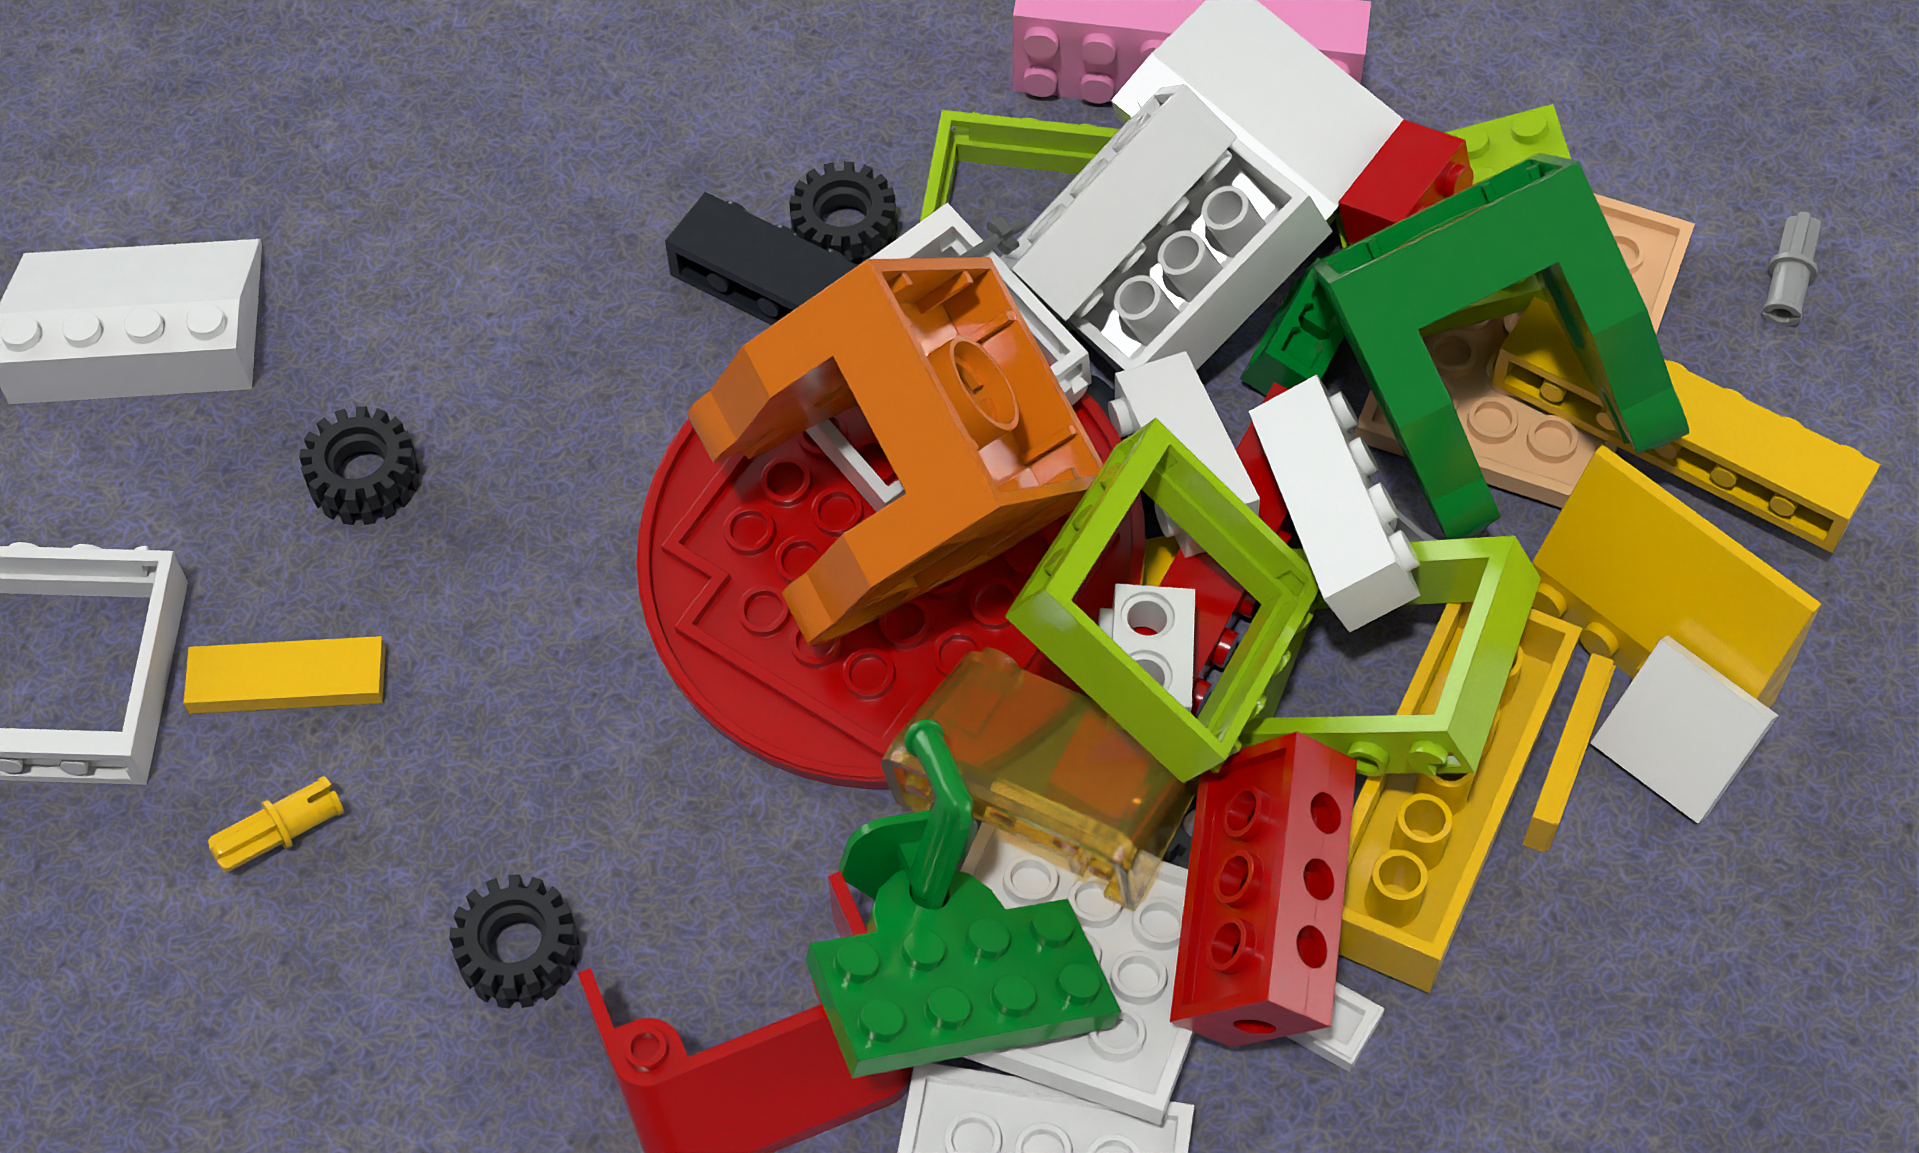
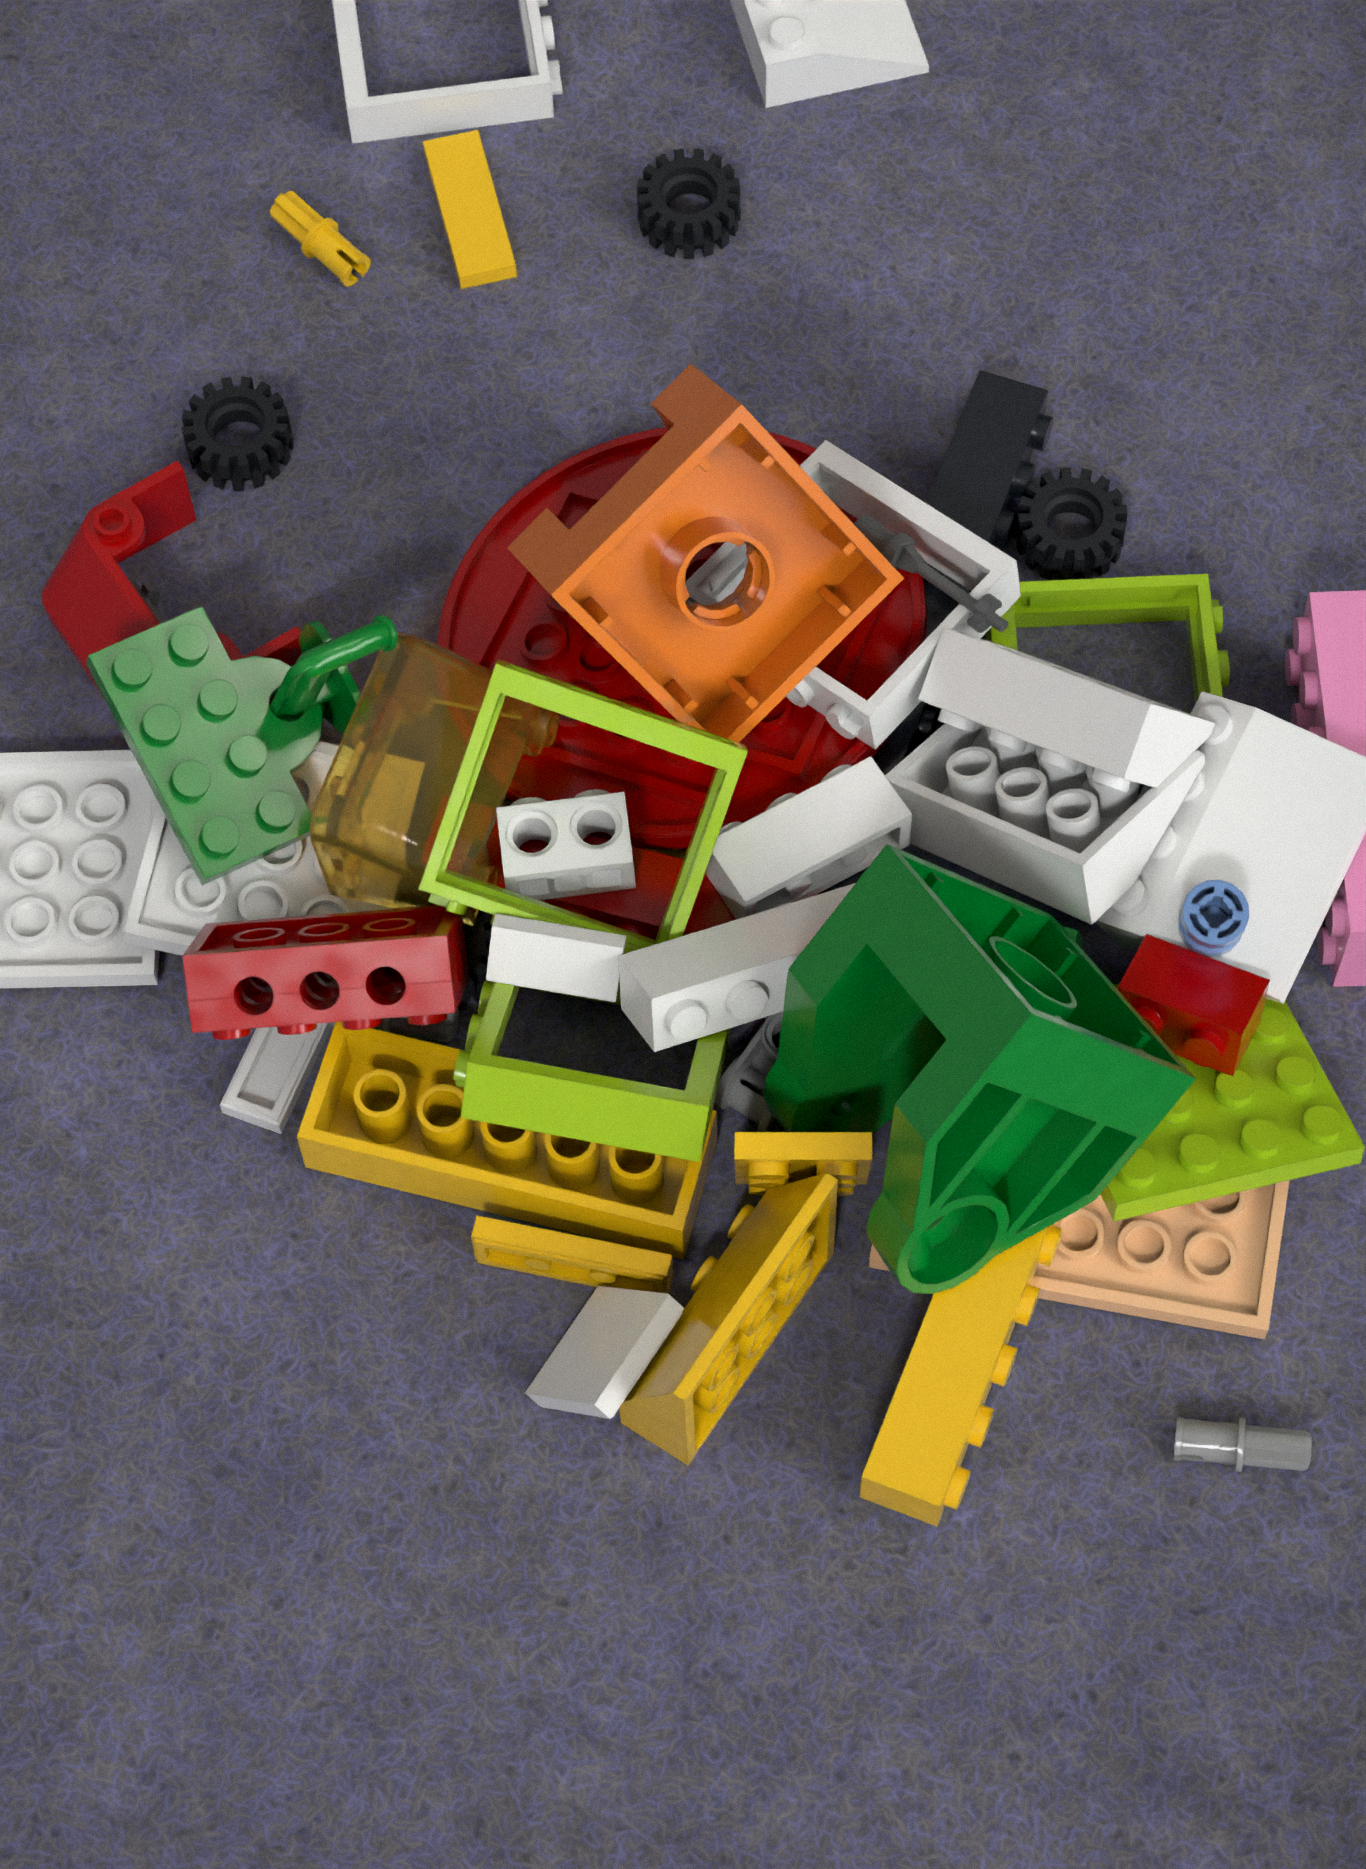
camera: 80 degrees right, 5 degrees up
none -> white tile [486,913,626,1003]
none -> yellow plate [734,1132,872,1196]
none -> medium blue wheel [1178,880,1249,957]

